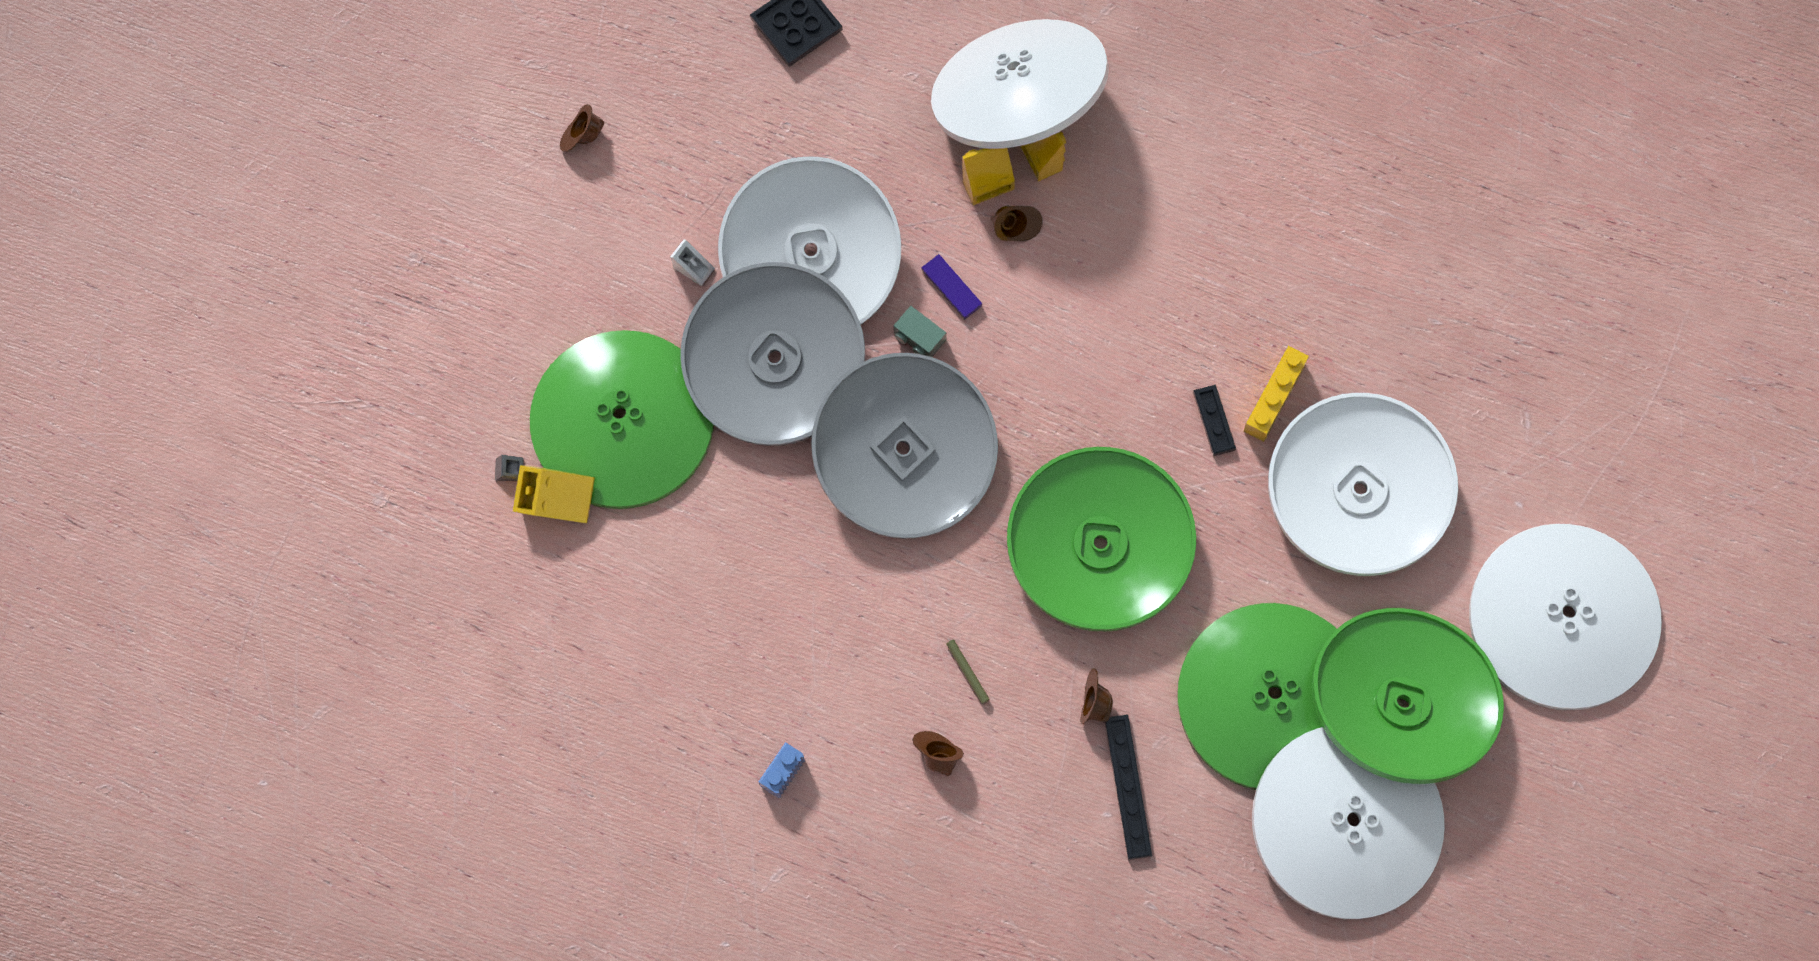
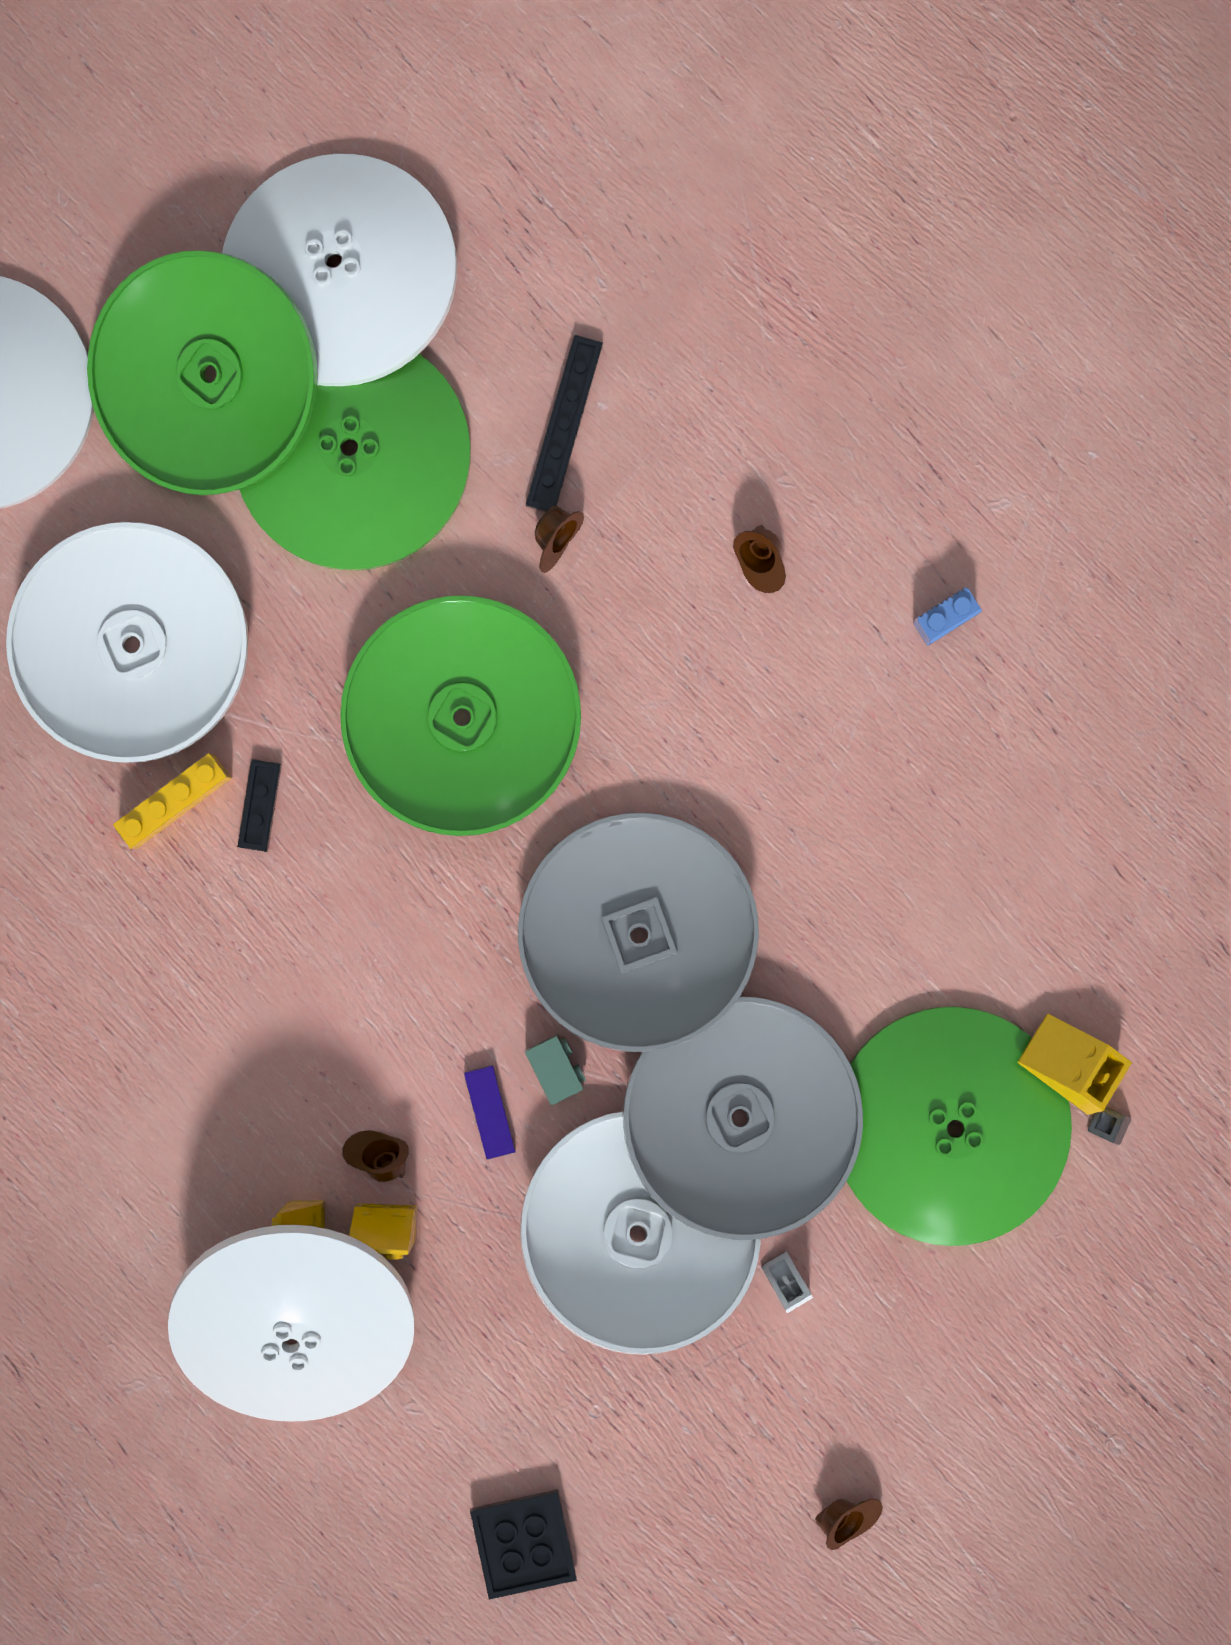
camera: 165 degrees left, 15 degrees up
olive bar [946,639,990,704] -> none

